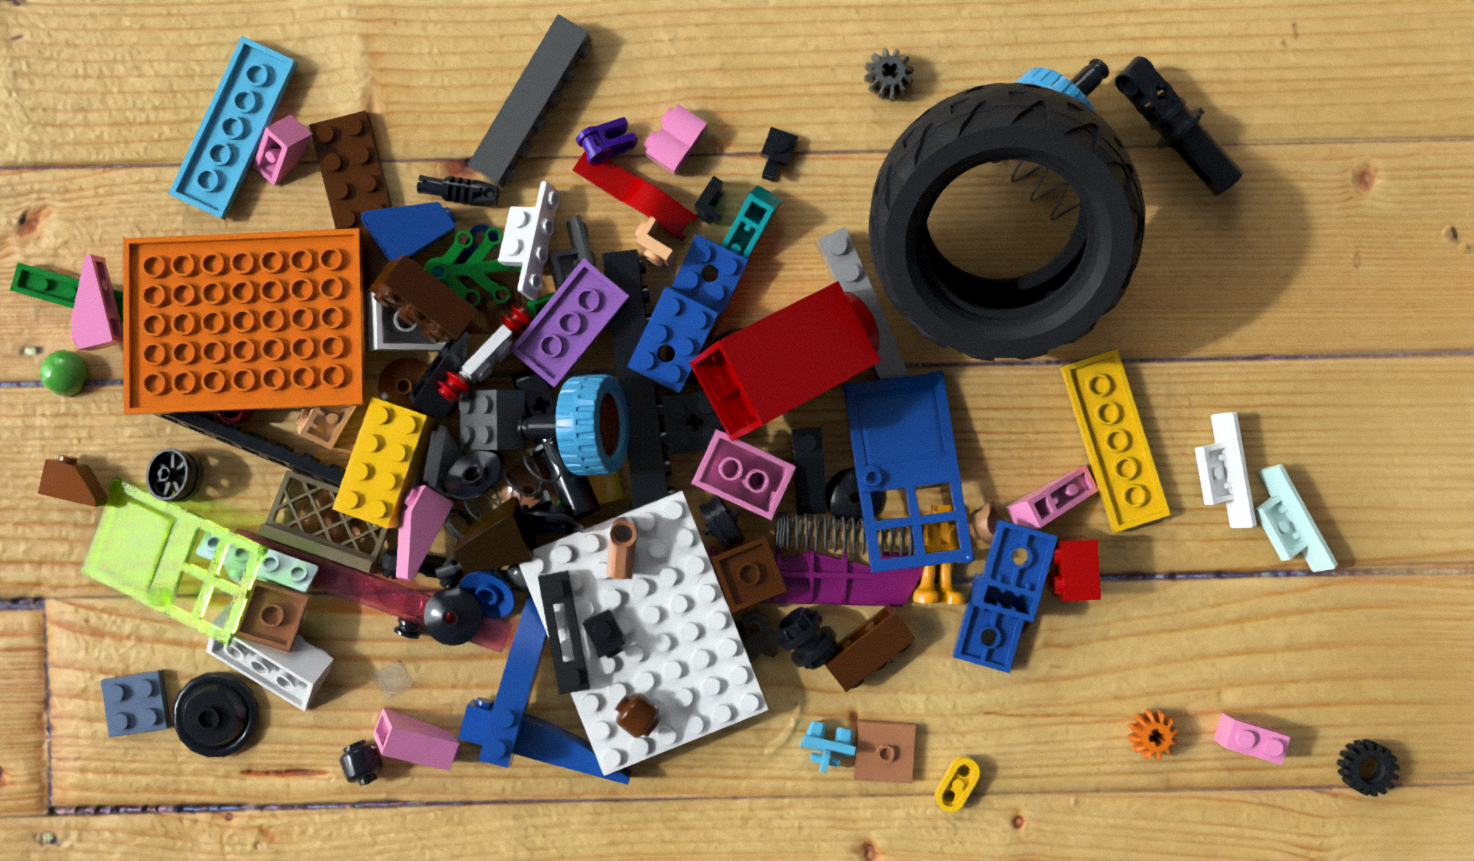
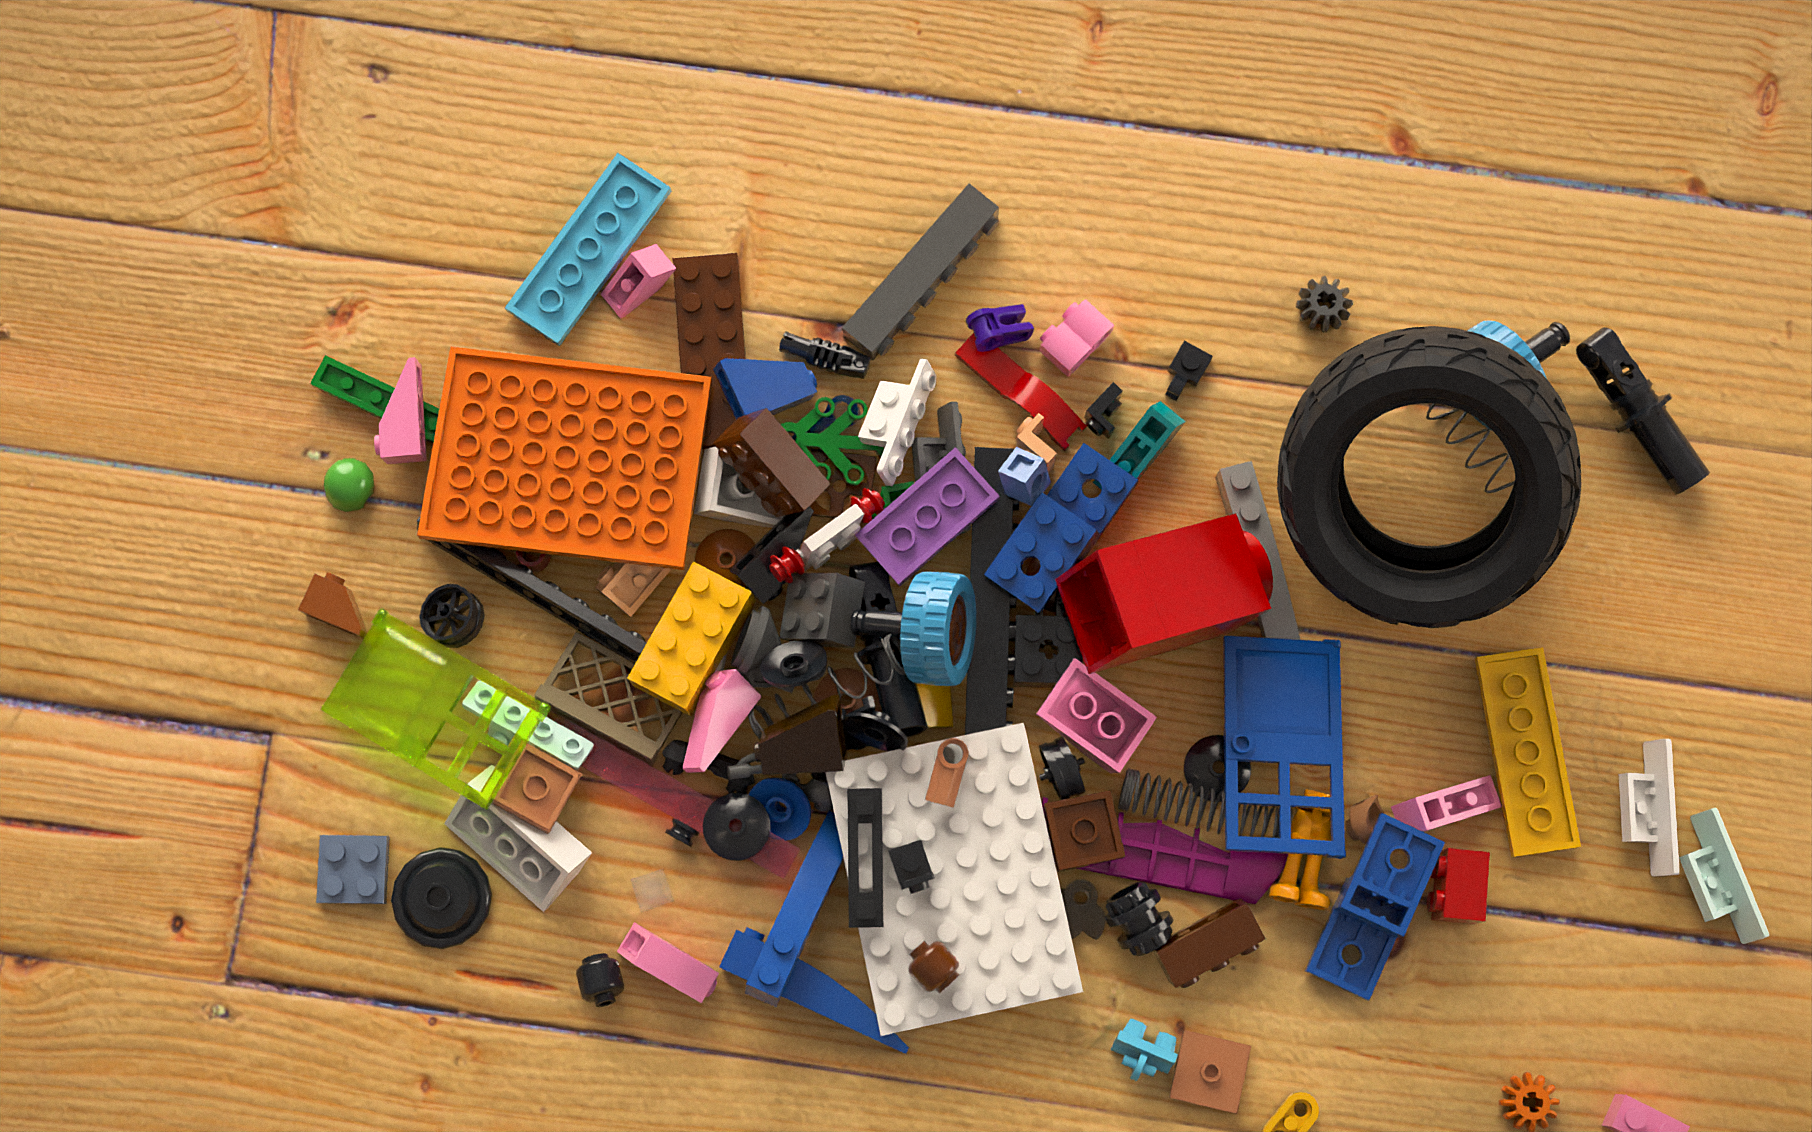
camera: 10 degrees right, 10 degrees down
black slope [790,427,826,515] -> none
none -> medium blue brick [998,447,1051,506]

